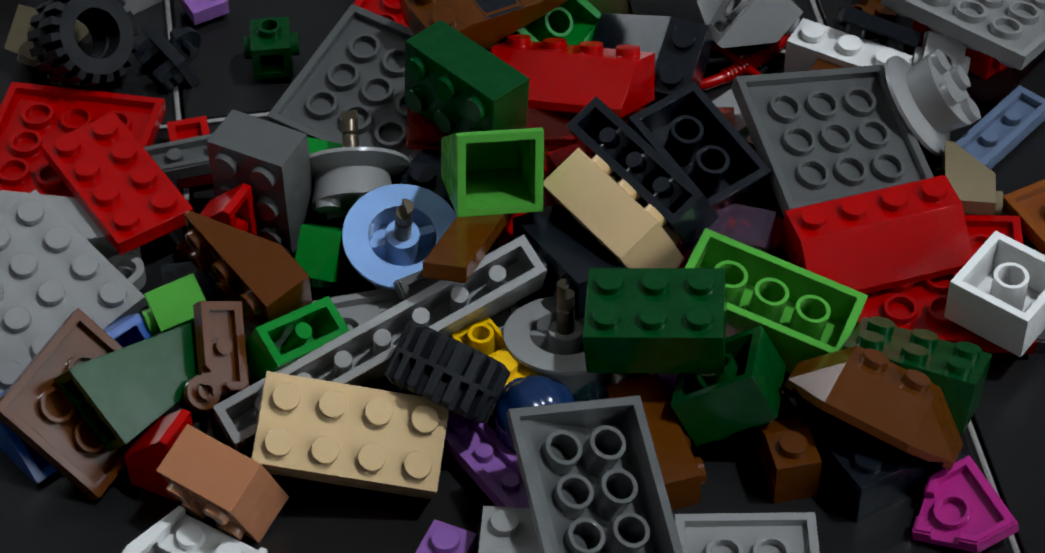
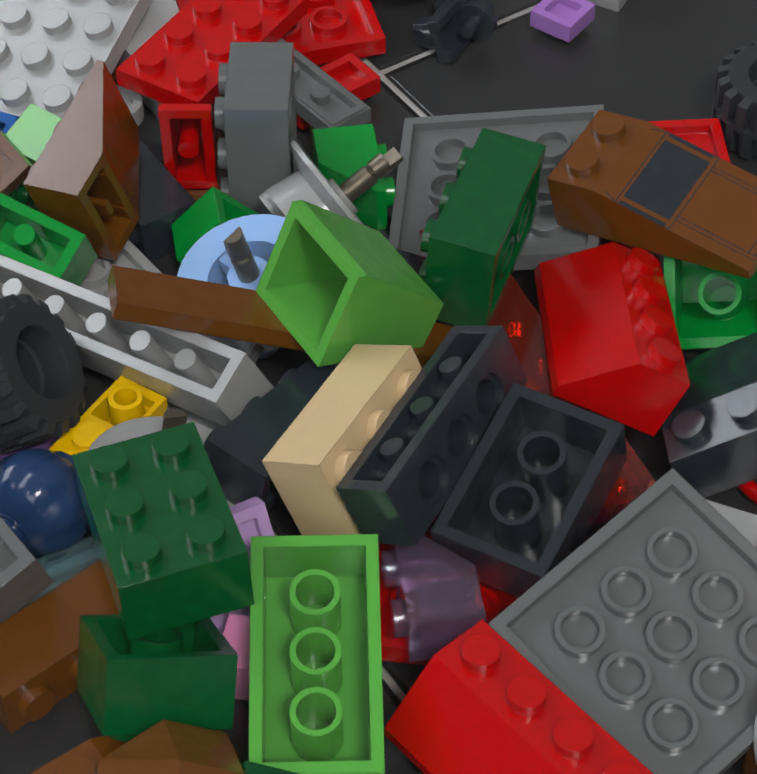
camera: 65 degrees right, 0 degrees up
dark green brick [243,17,300,80] -> none

